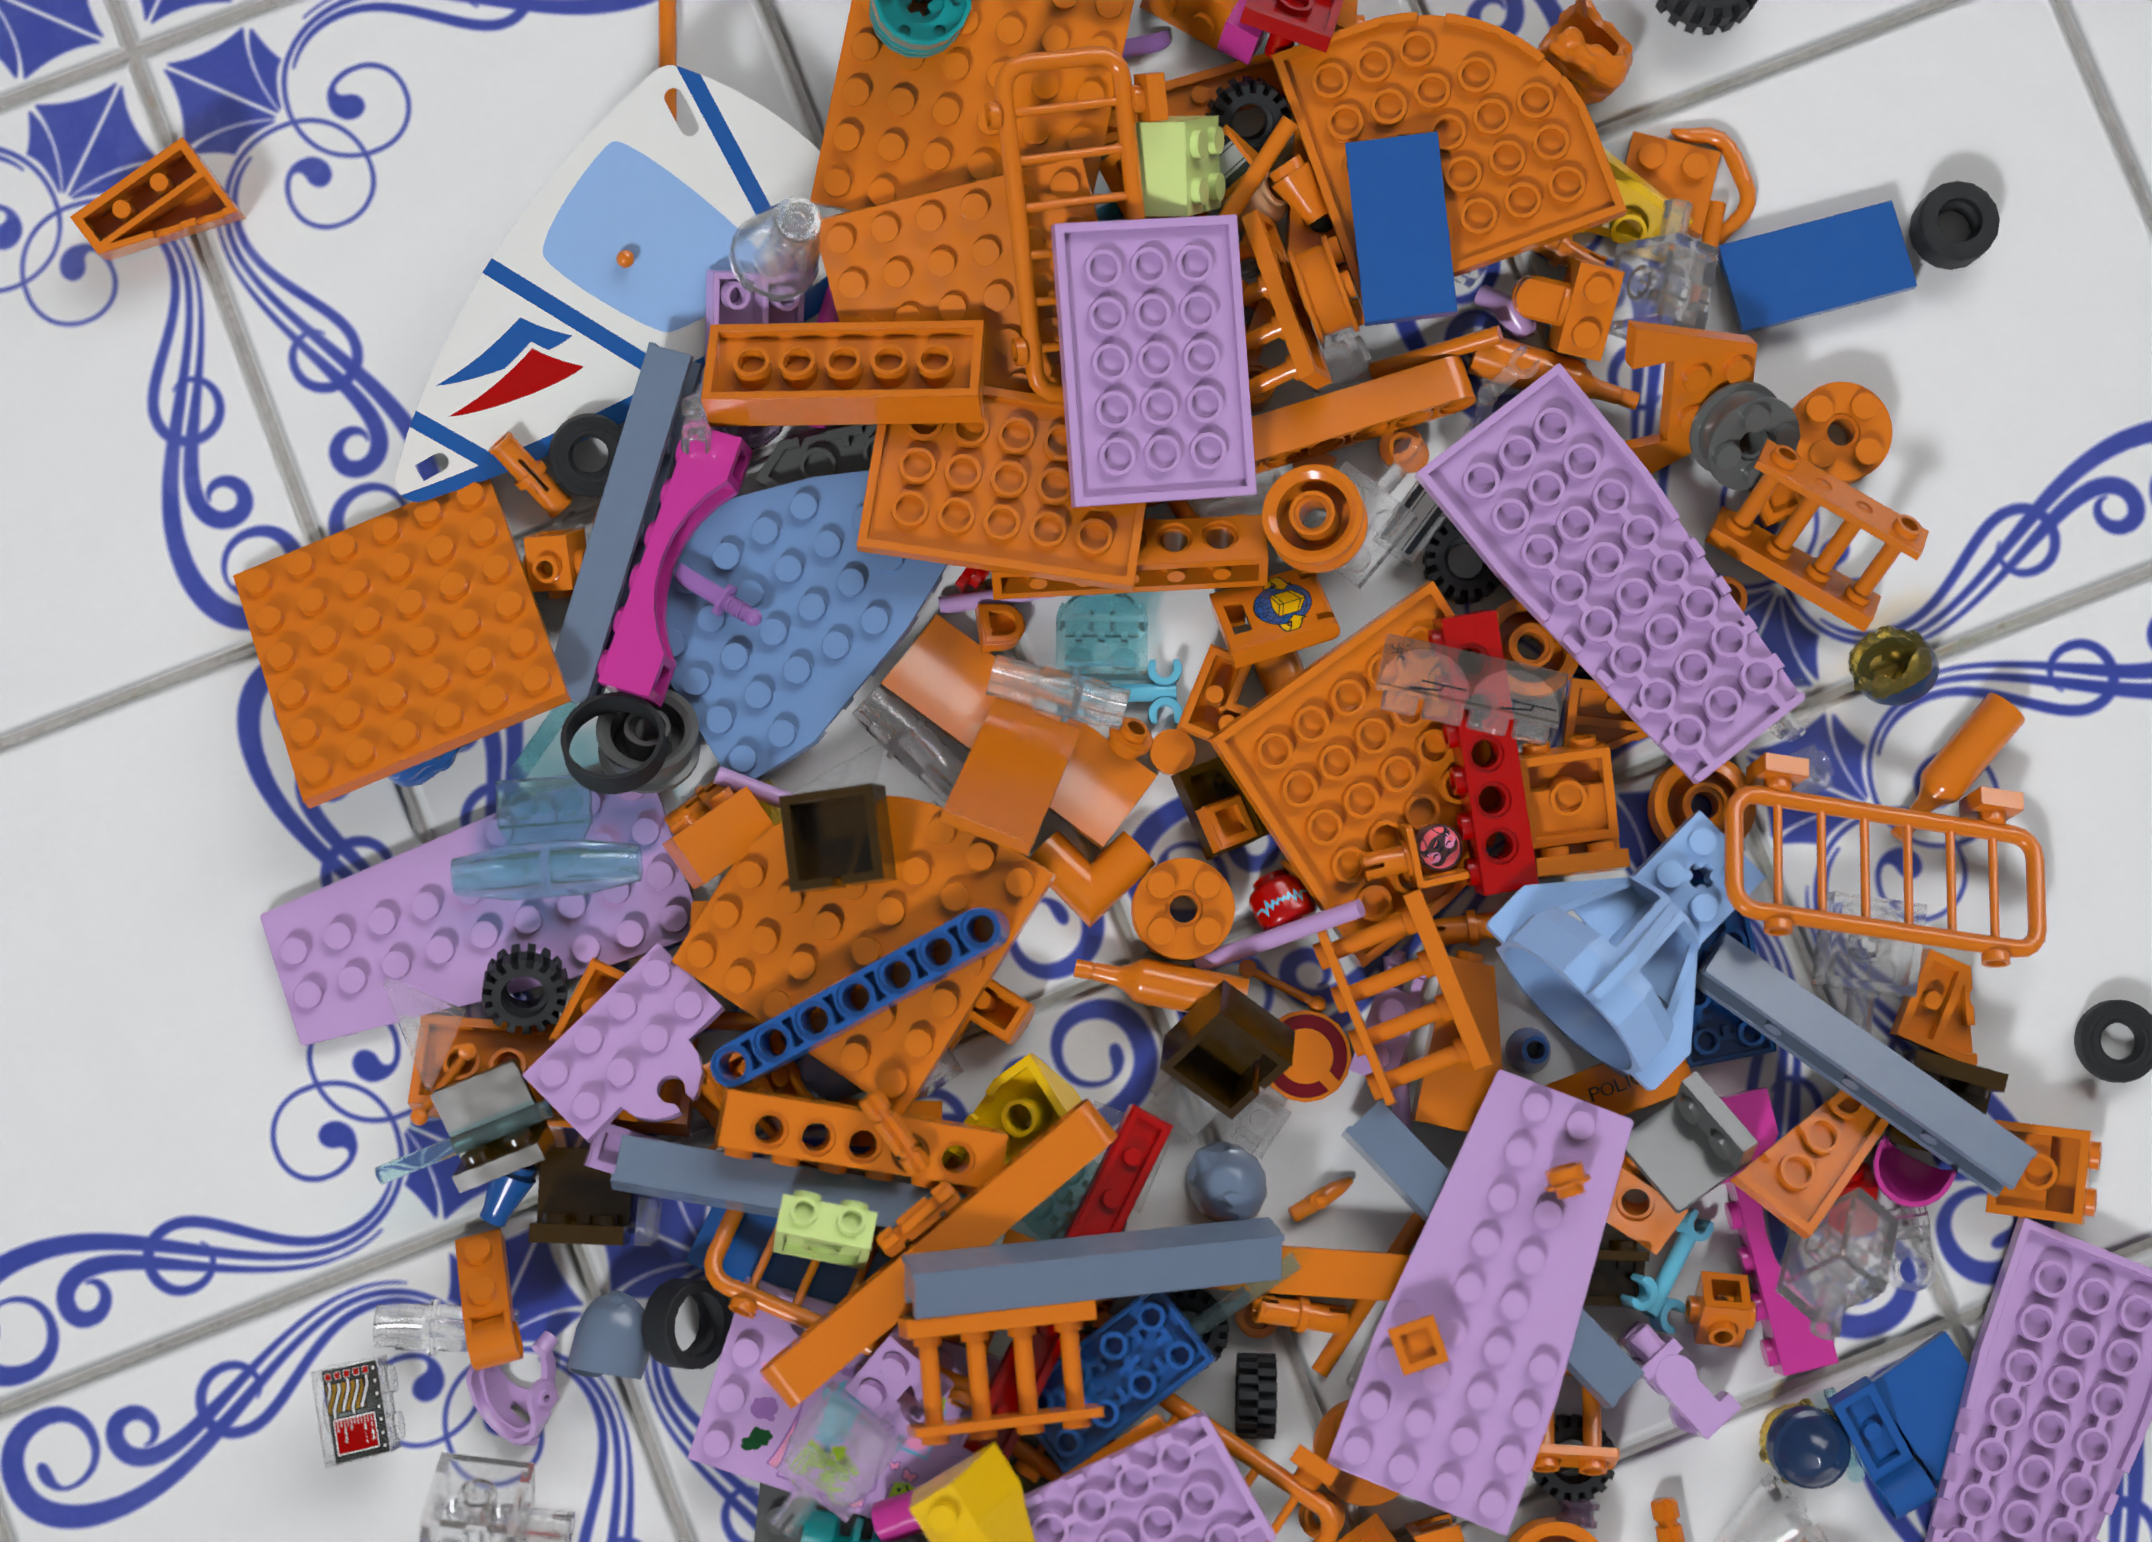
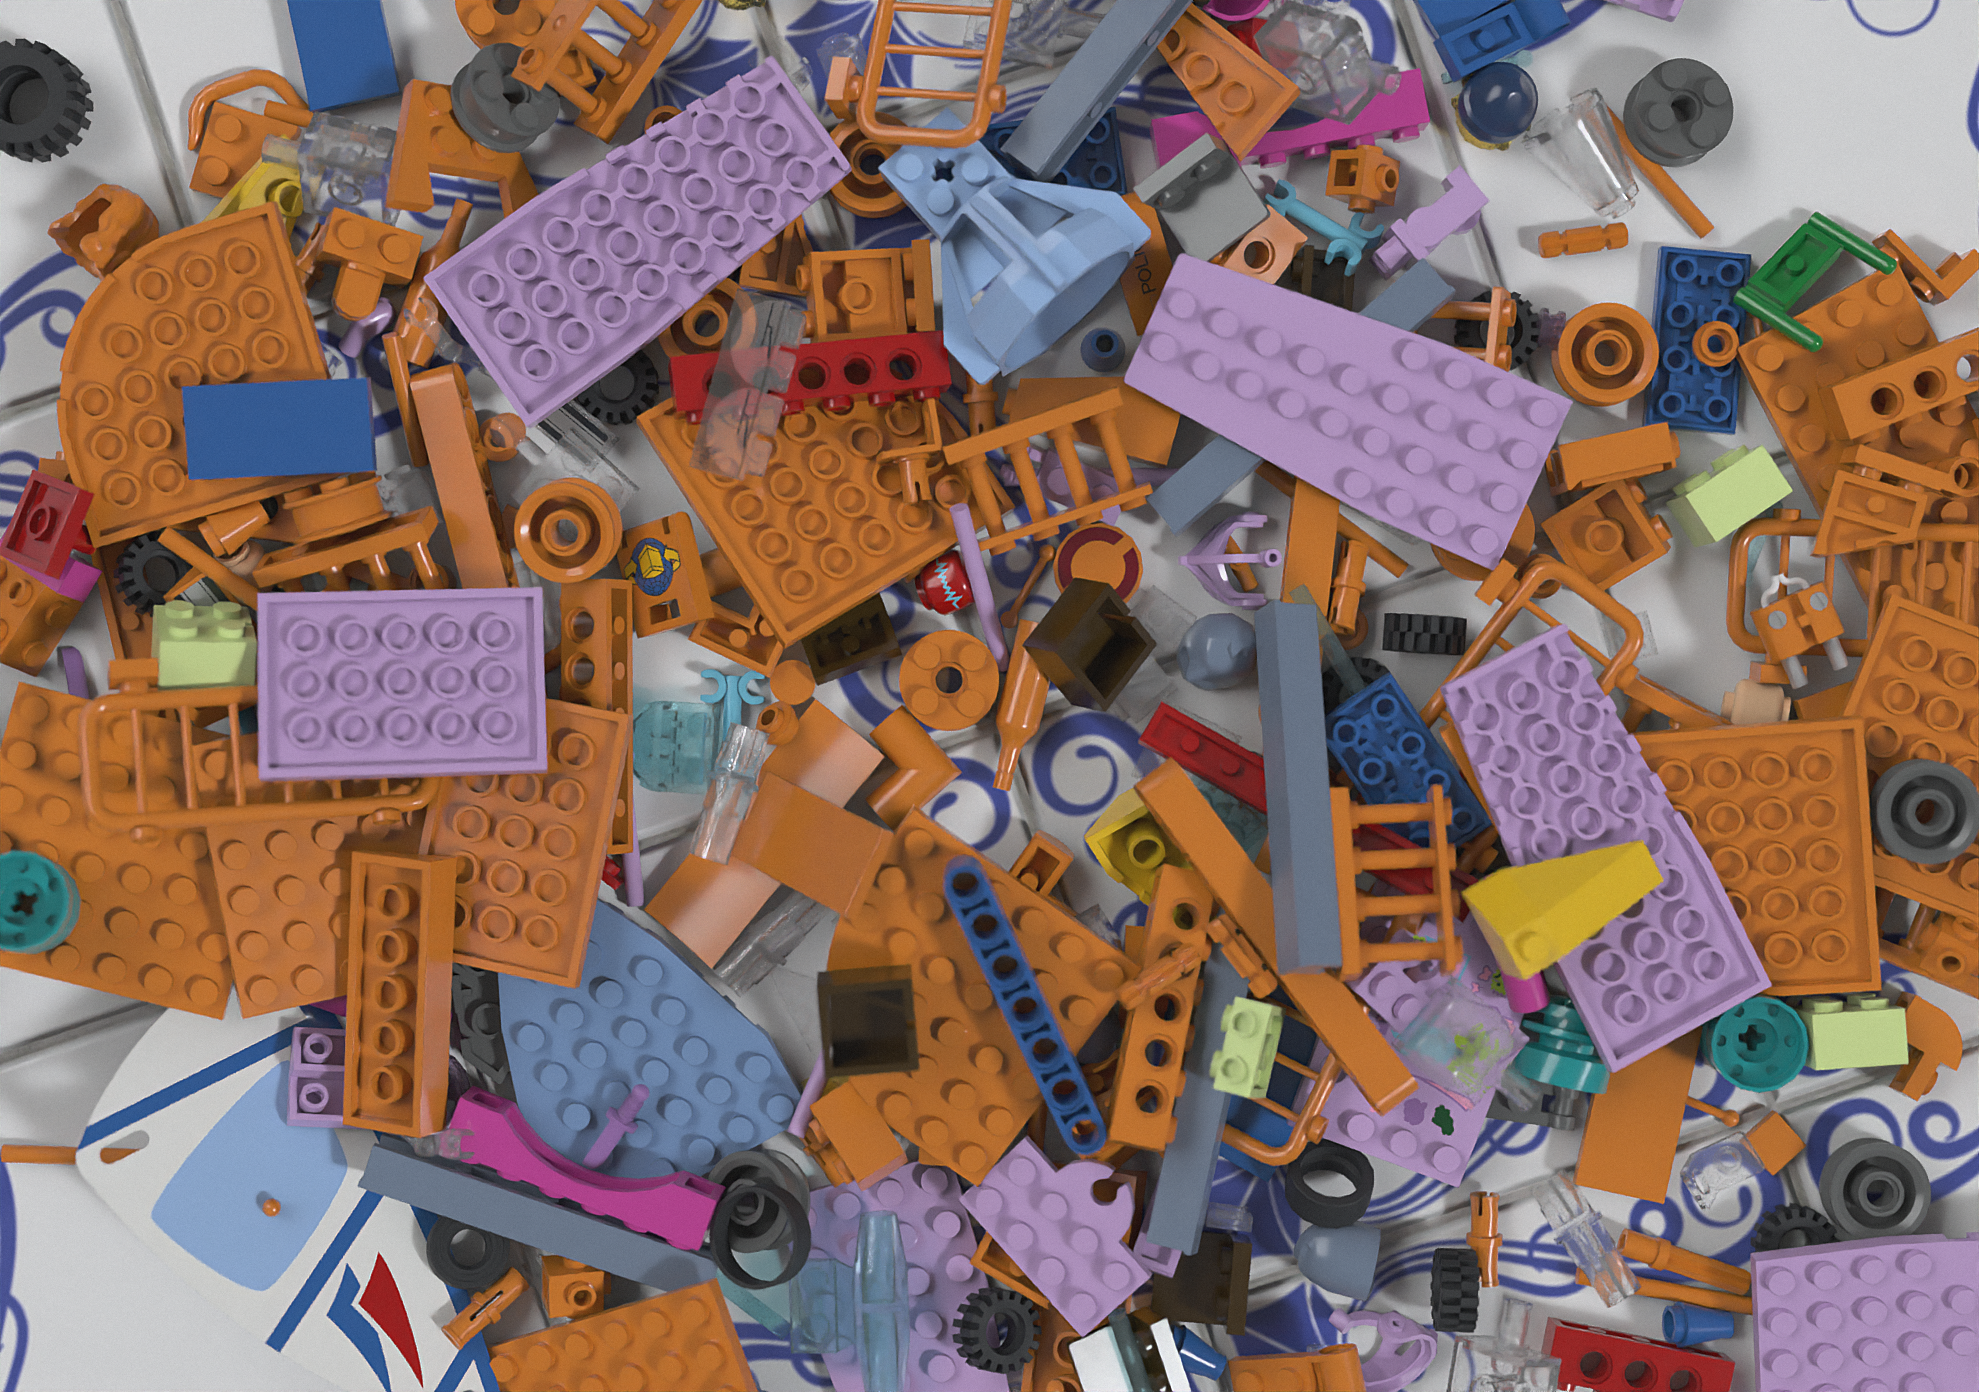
camera: 85 degrees left, 5 degrees up
clear cone [729,196,821,302] -> none
orange tile [975,603,1025,652] -> none
orange tile [1195,793,1257,854] -> none
orange plate [1388,1313,1450,1376] -> none
tile [1415,824,1462,871] -> none
orange plate [1544,1161,1591,1199] -> none
none -> lavender helmet [1178,512,1282,610]
none -> black tyre [1430,1248,1480,1333]
none -> orange pin [1466,1191,1503,1288]

